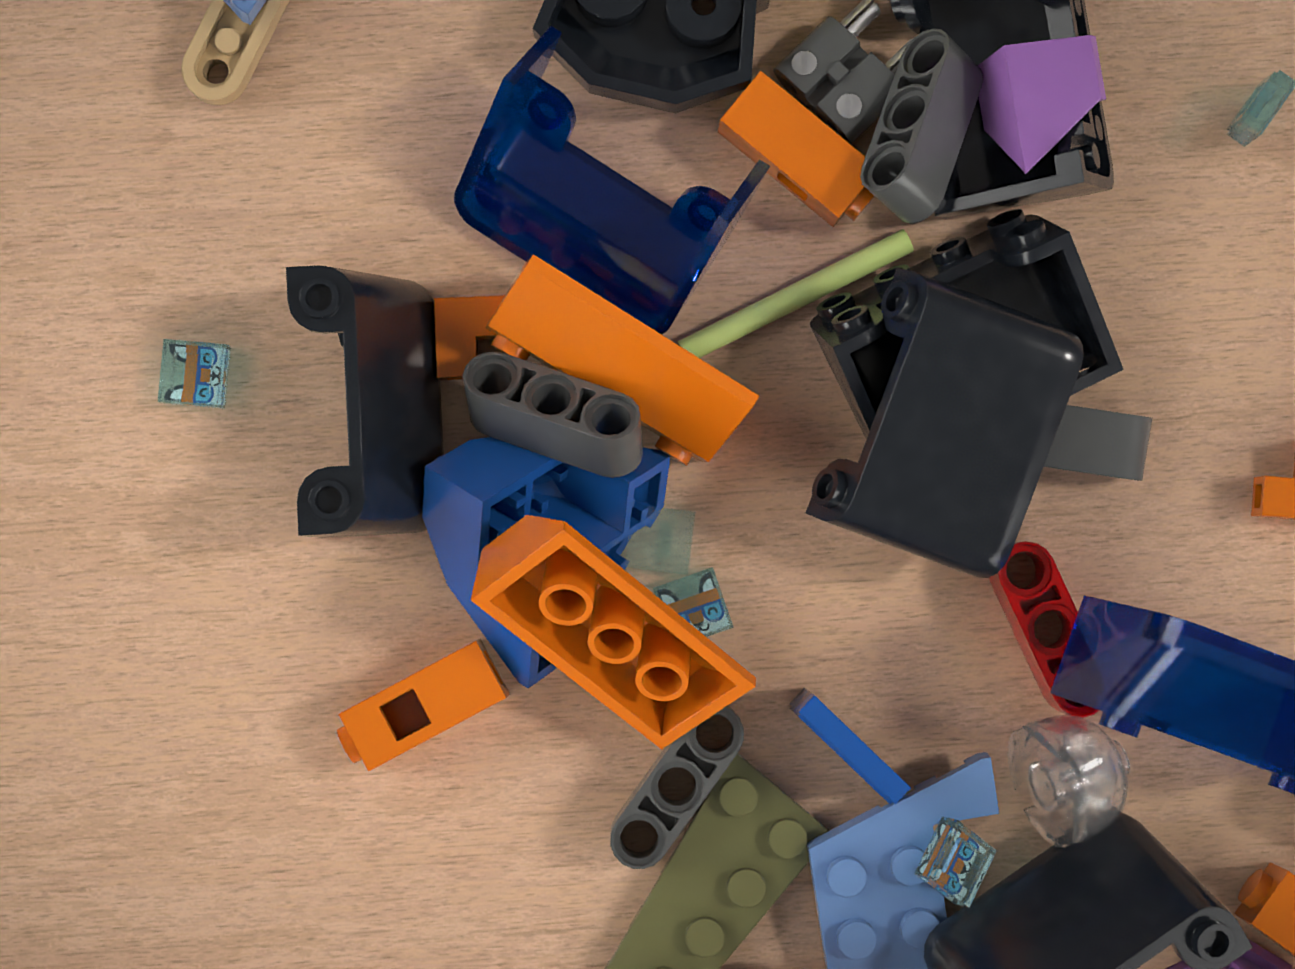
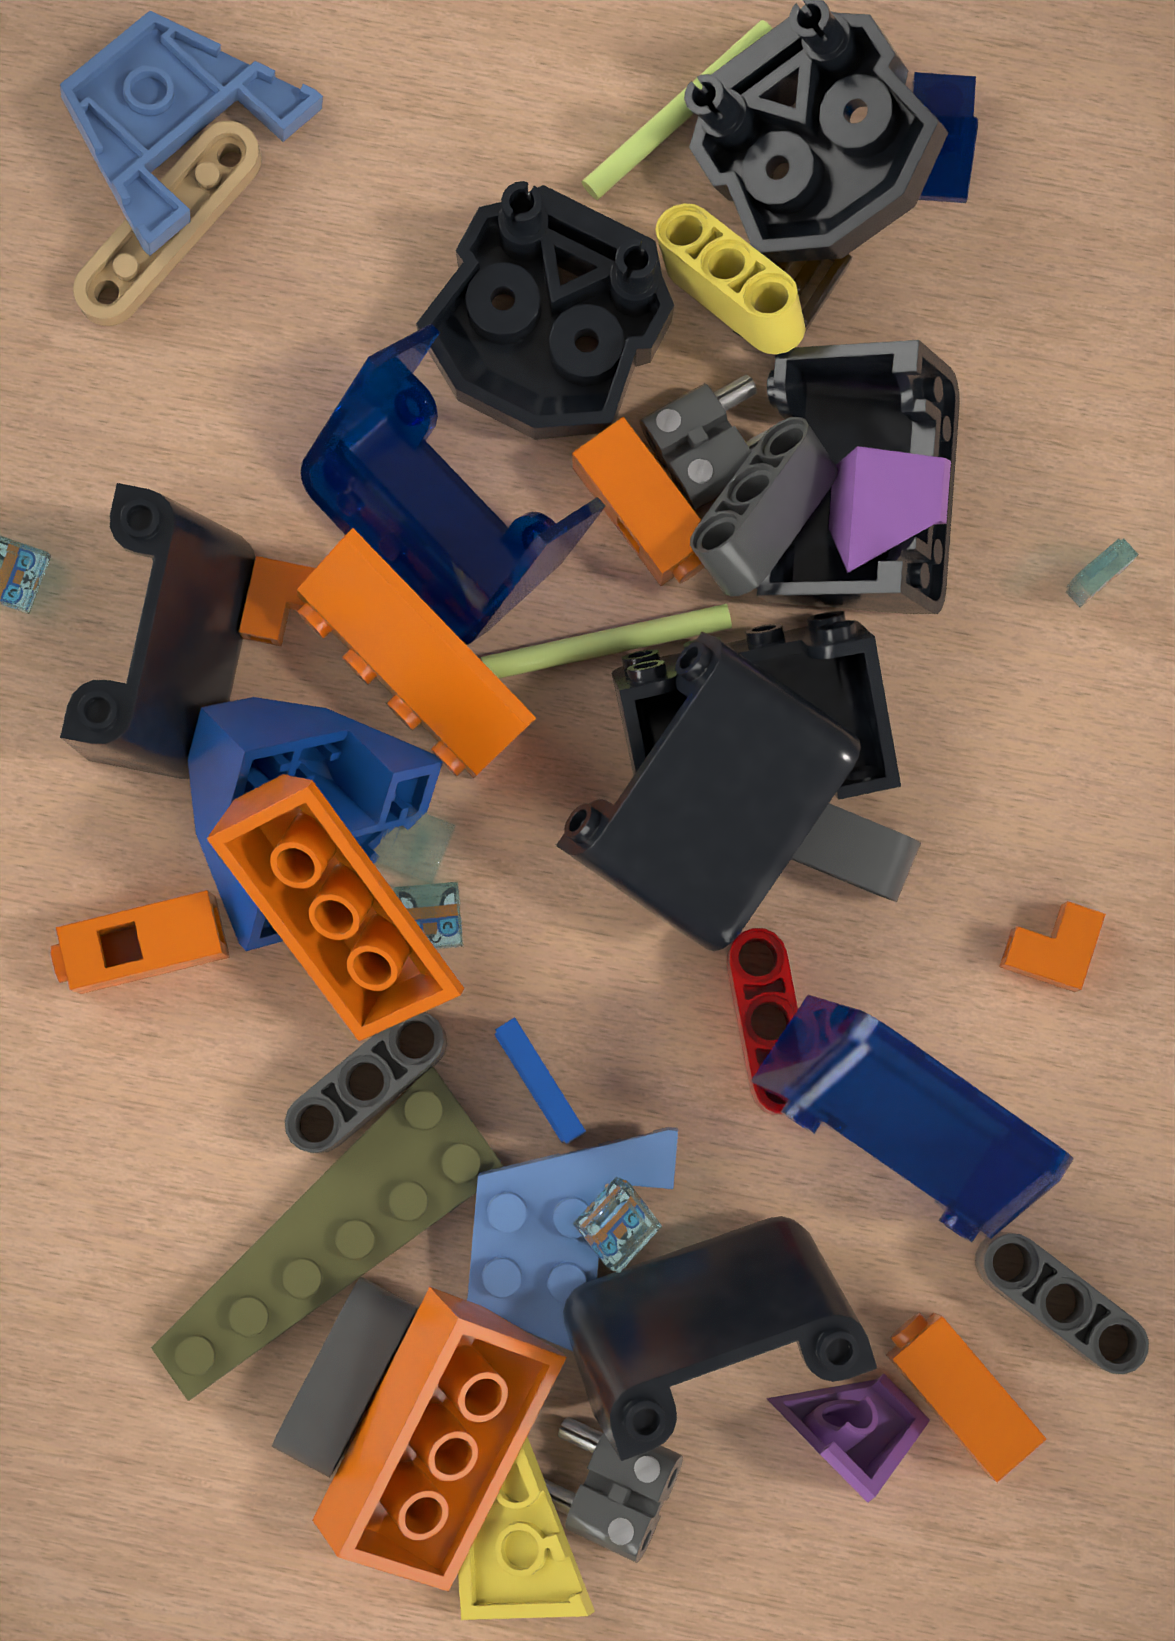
camera: 20 degrees right, 5 degrees down
dark grey beam [463,352,643,478] -> none
clear cylinder [1007,714,1130,848] -> none

